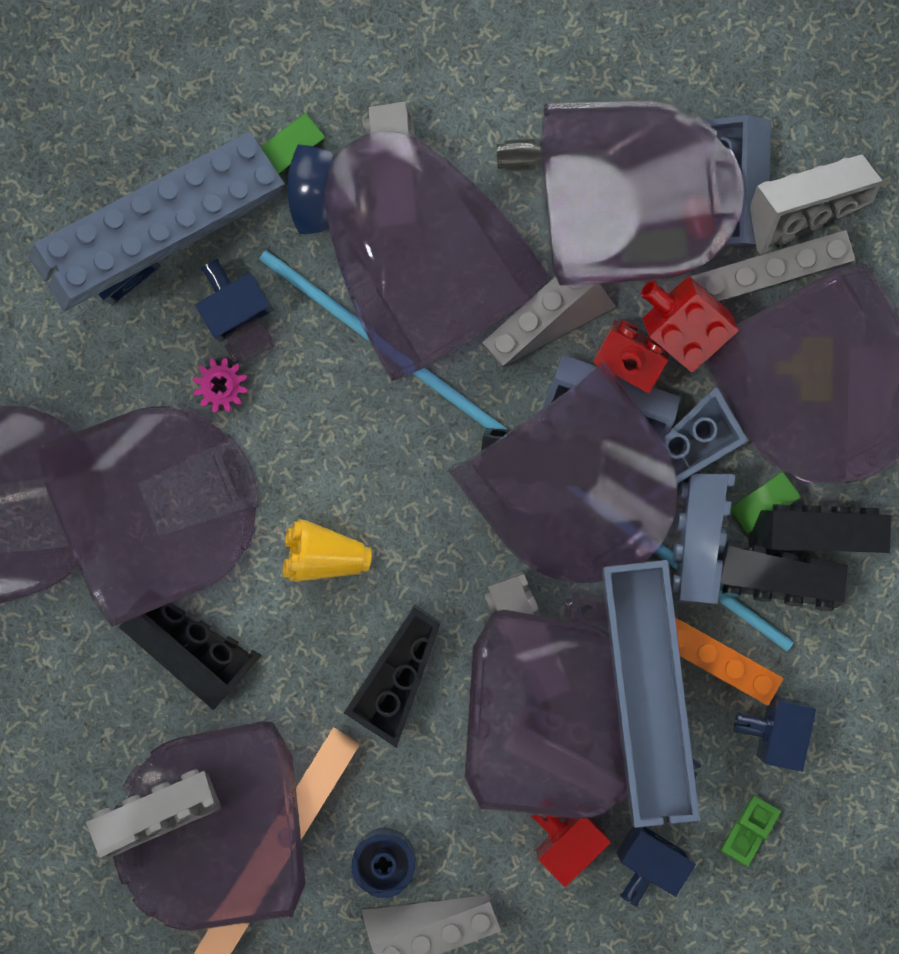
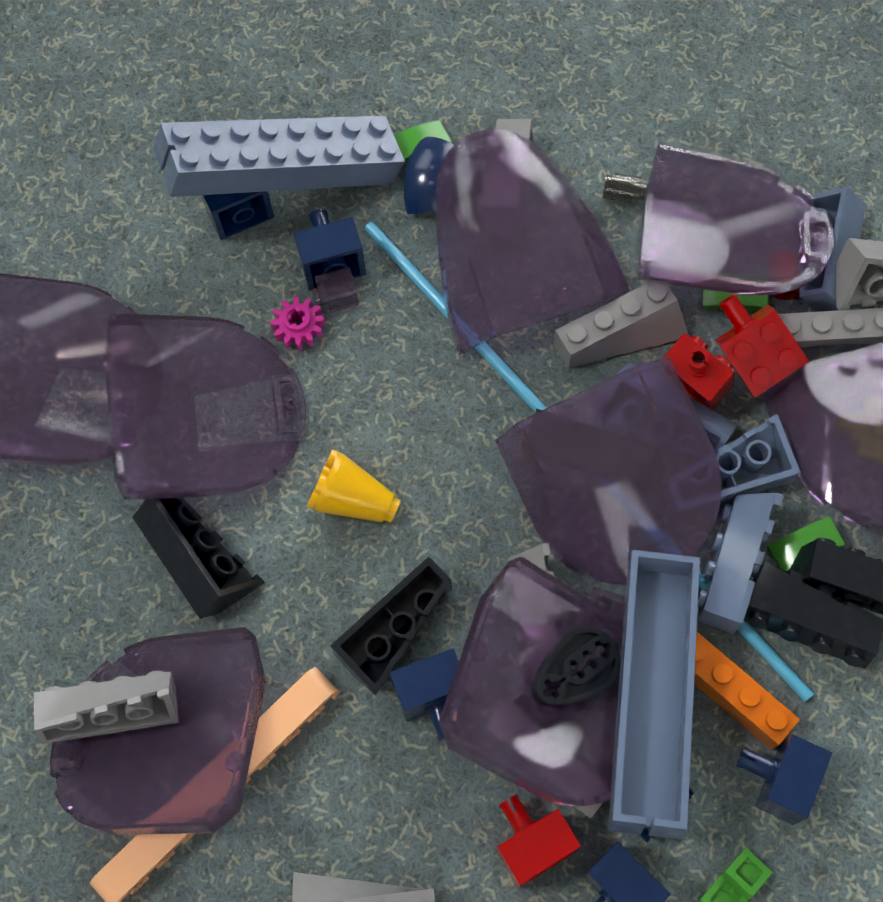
camera: 20 degrees right, 20 degrees down
dark blue brick [351,828,416,898] -> none
none -> dark blue brick [389,648,469,741]
none -> black piece [531,627,621,707]

